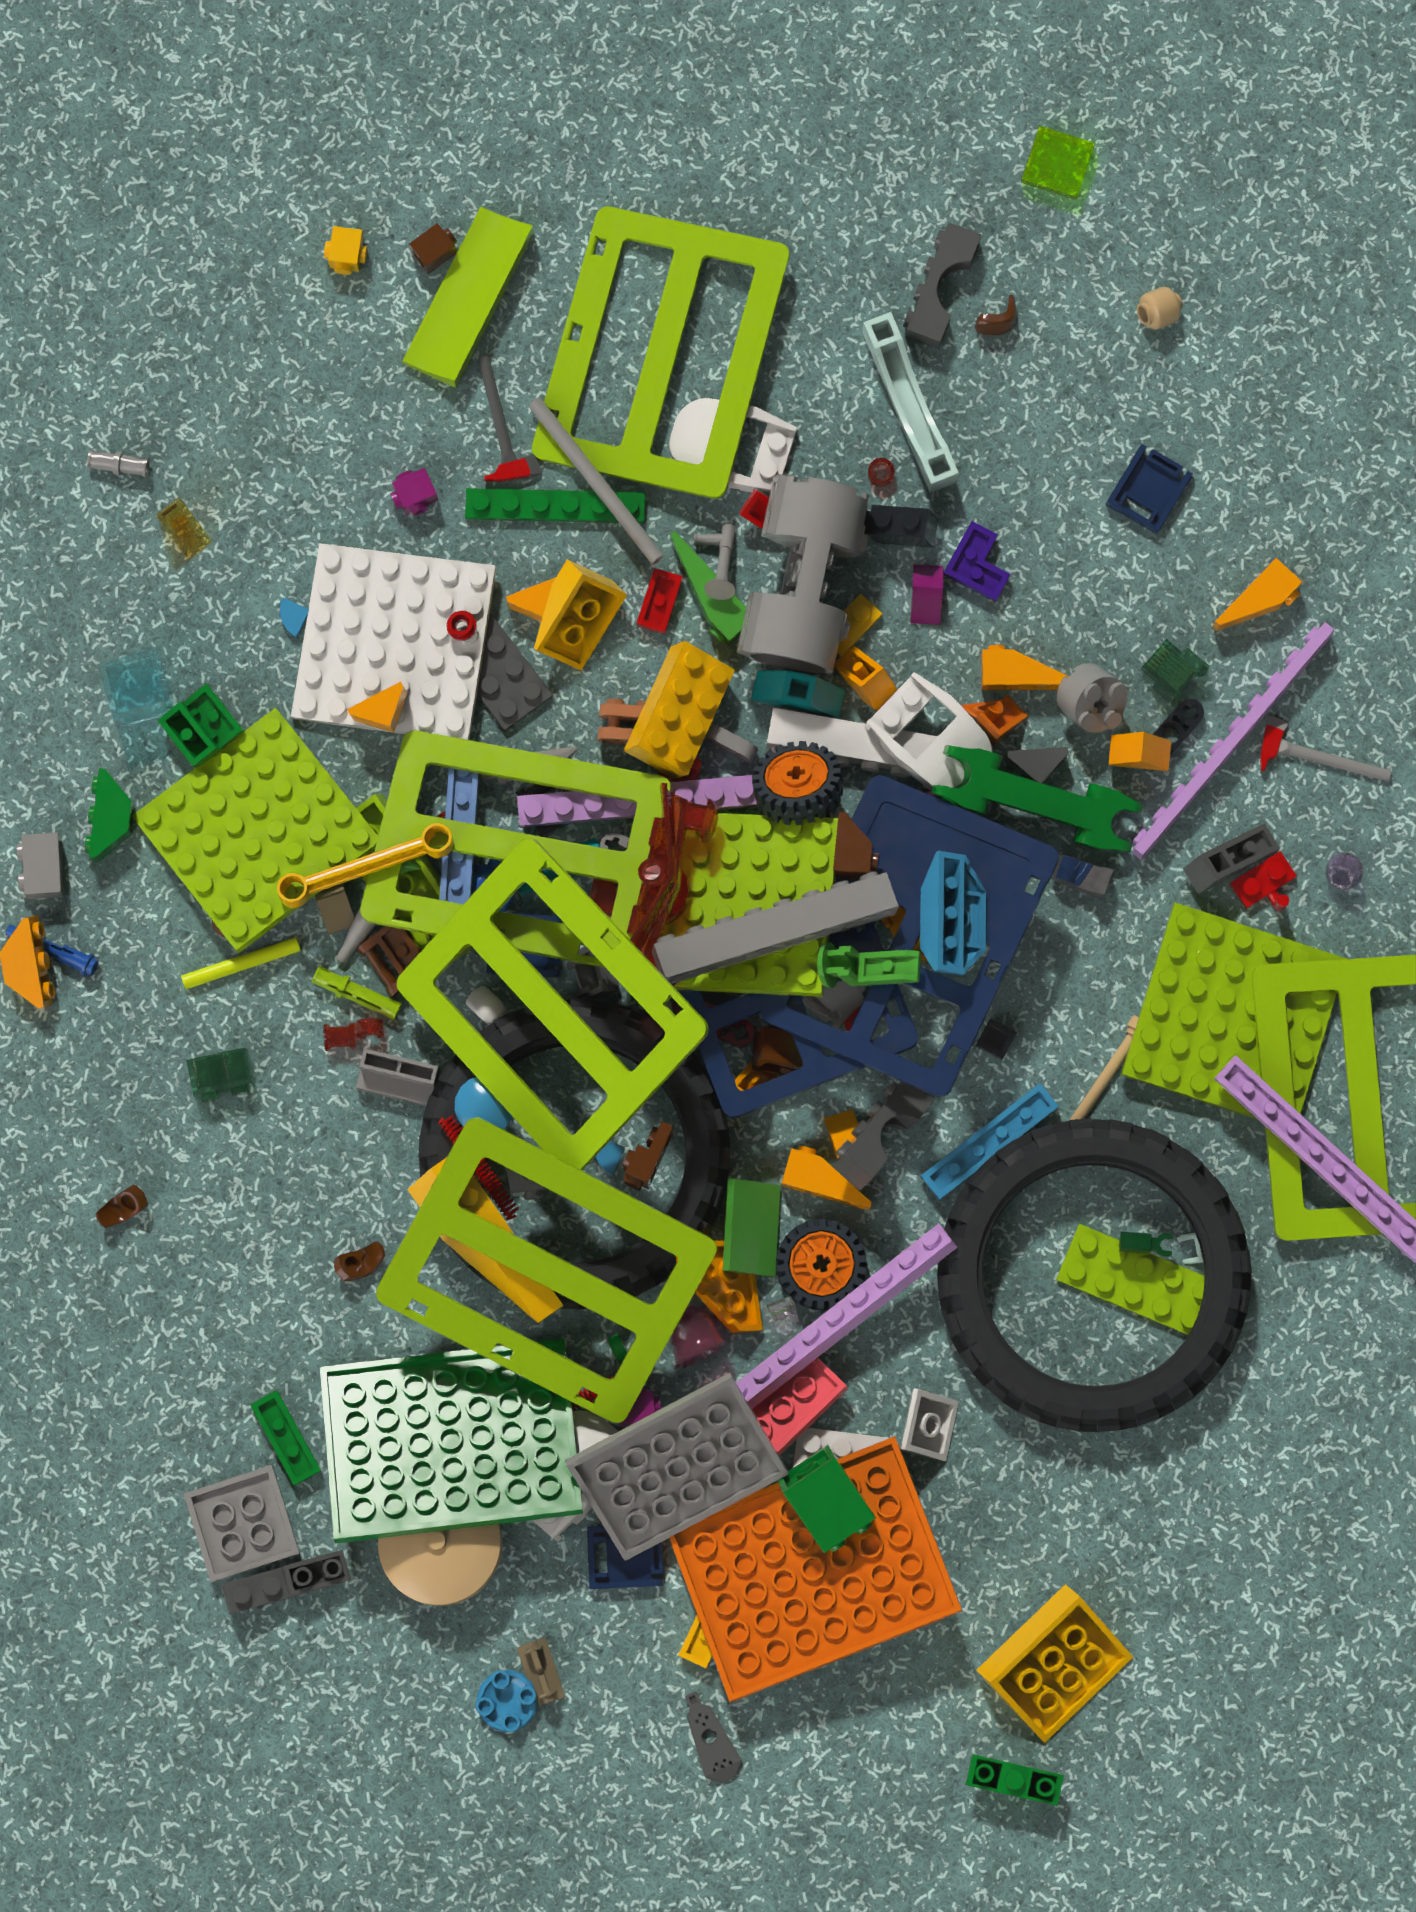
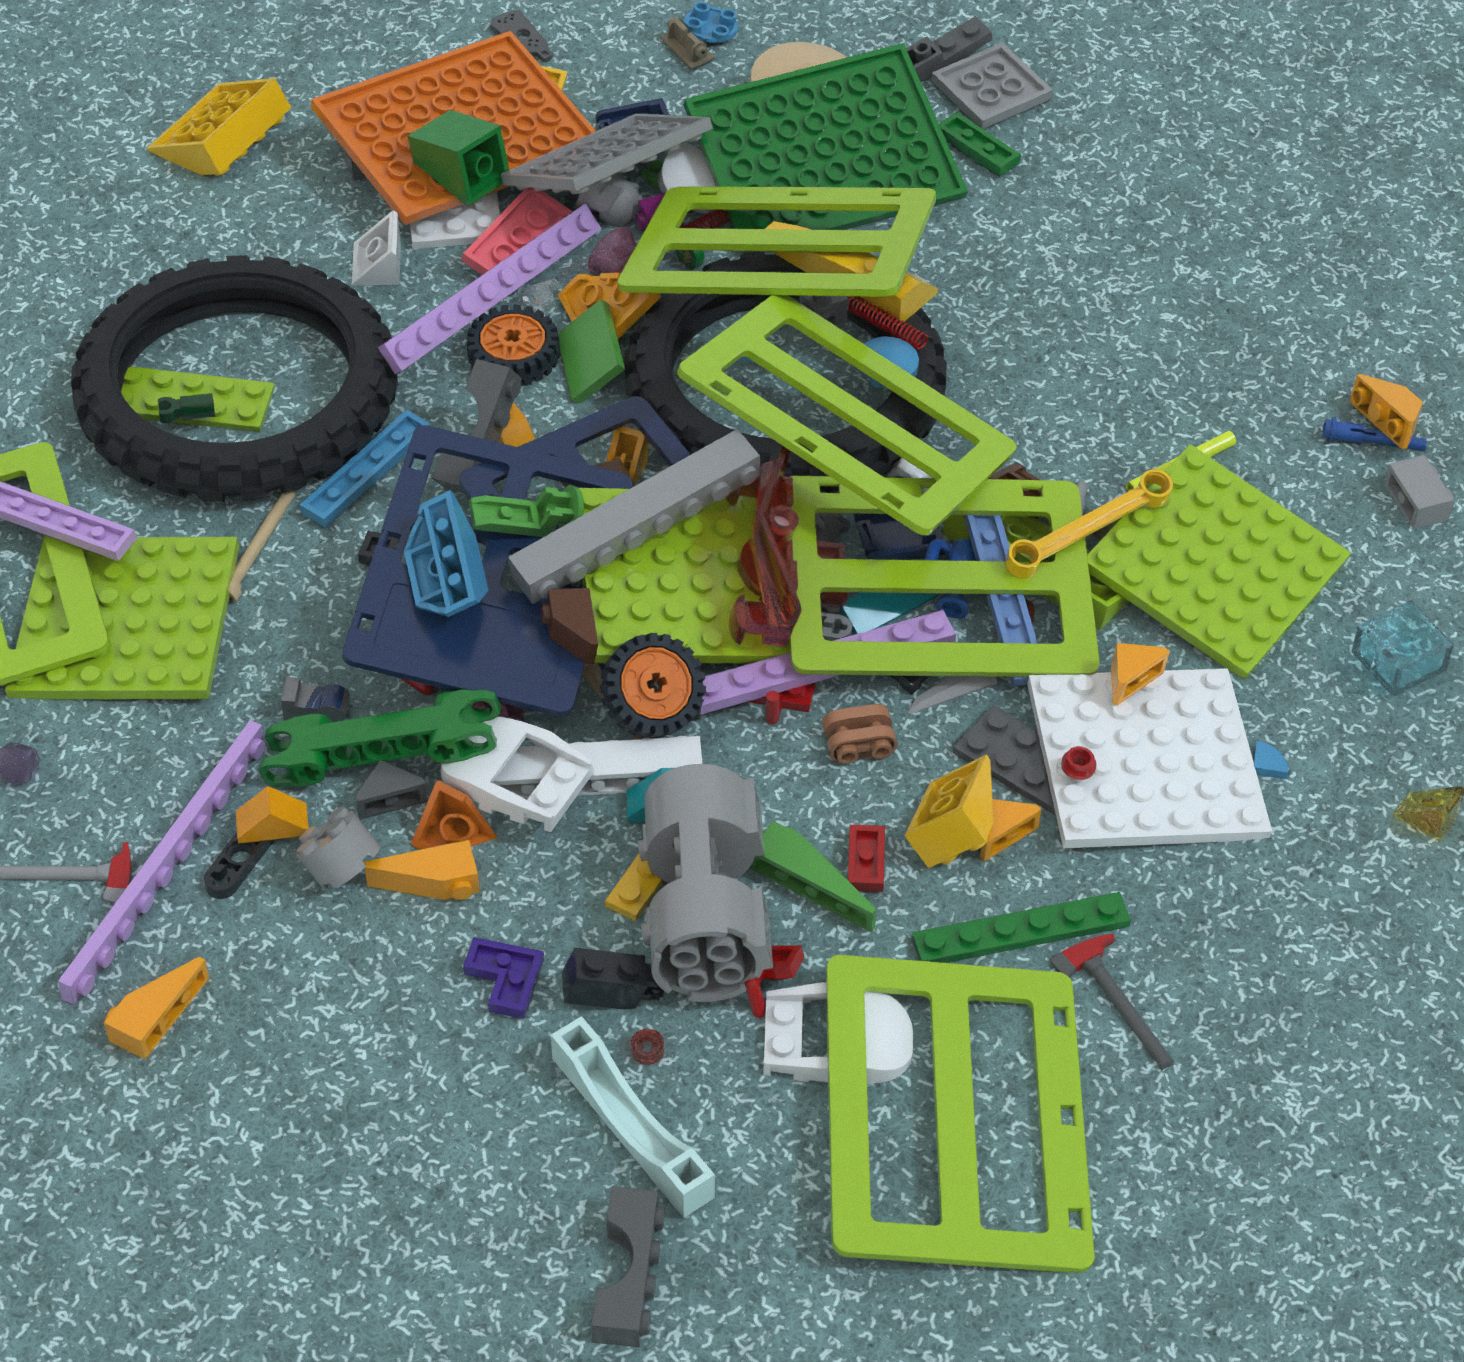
camera: 165 degrees right, 30 degrees down
green slope [85,768,135,862] -> none
reddish brown hair [96,1185,148,1228] -> none
green brick [157,683,245,767] -> none
clear green brick [186,1048,256,1102] -> none
lime pin [311,965,402,1021] -> none
clear red connector [323,1018,384,1051] -> none
yellow brick [324,226,368,275] -> none
reddish brown hair [334,1241,385,1282] -> none
light grey piece [356,1048,440,1106] -> none
magenta brick [390,468,438,516] -> none
lime arch [402,206,534,388] -> none
reddish brown brick [409,223,457,274] -> none
light grey piece [529,398,664,565] -> none
reddish brown plate [622,1121,674,1191] -> none
yellow brick [624,641,735,779] -> none
light grey piece [694,524,735,600] -> none
light grey beam [704,723,759,763] -> none
light orange slope [781,1145,872,1211] -> none
light orange slope [834,646,898,711] -> none
magenta slope [910,564,943,625] -> none
green slope [965,1754,1064,1806] -> none
reddish brown hair [974,295,1017,335] -> none
dark blue container [1106,444,1193,534] -> none
tan head [1137,286,1183,330] -> none
clear green piece [1141,639,1210,708] -> none
dark grey slope [1183,823,1280,894] -> none
red plate [1229,851,1297,912] -> none

